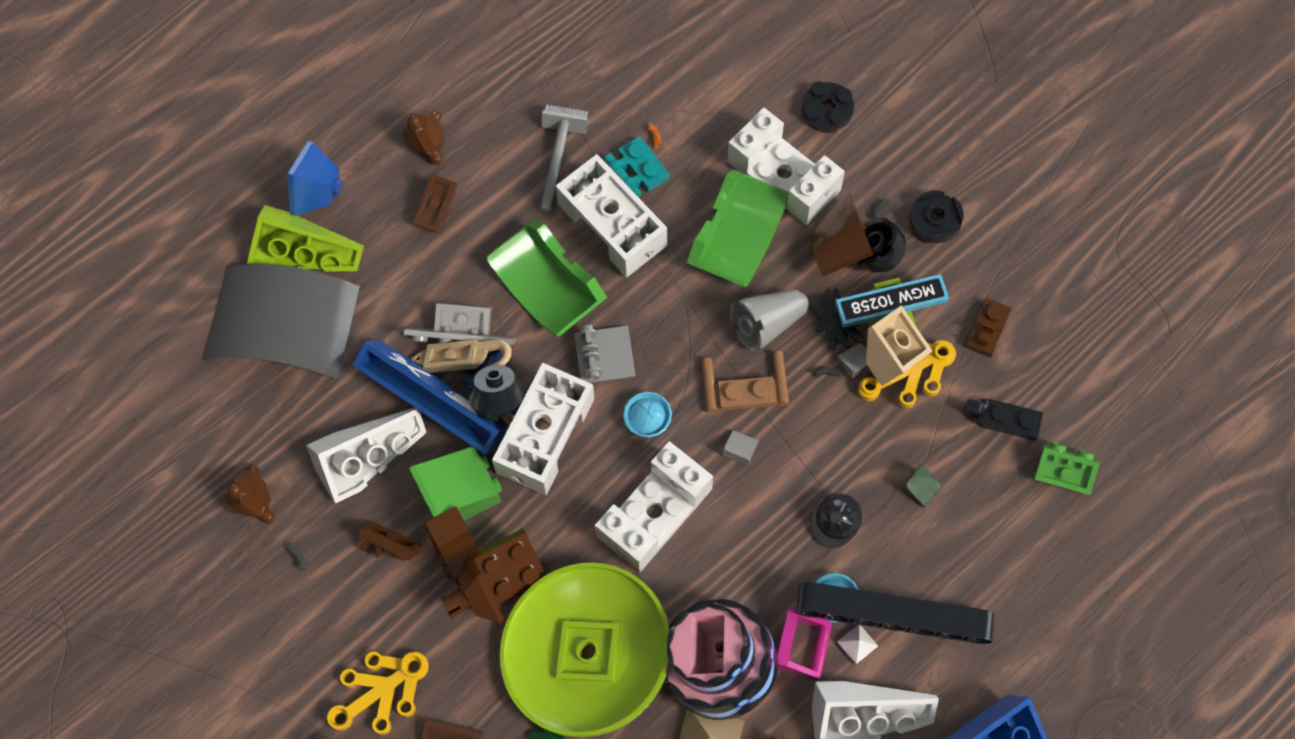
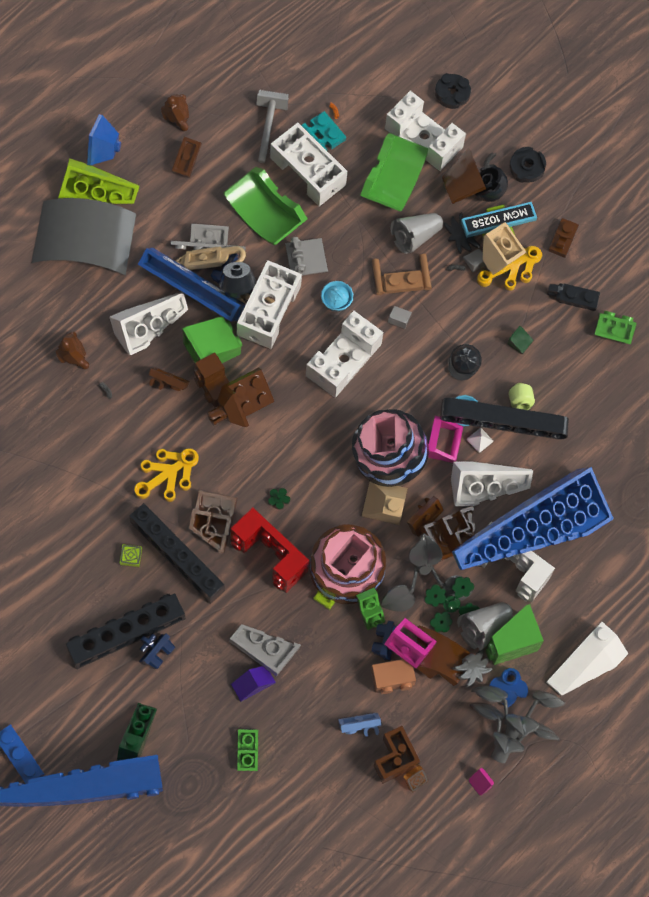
camera: 10 degrees left, 0 degrees up
lime dish [500,563,670,738] -> none
none -> yellowish green head [509,383,535,410]

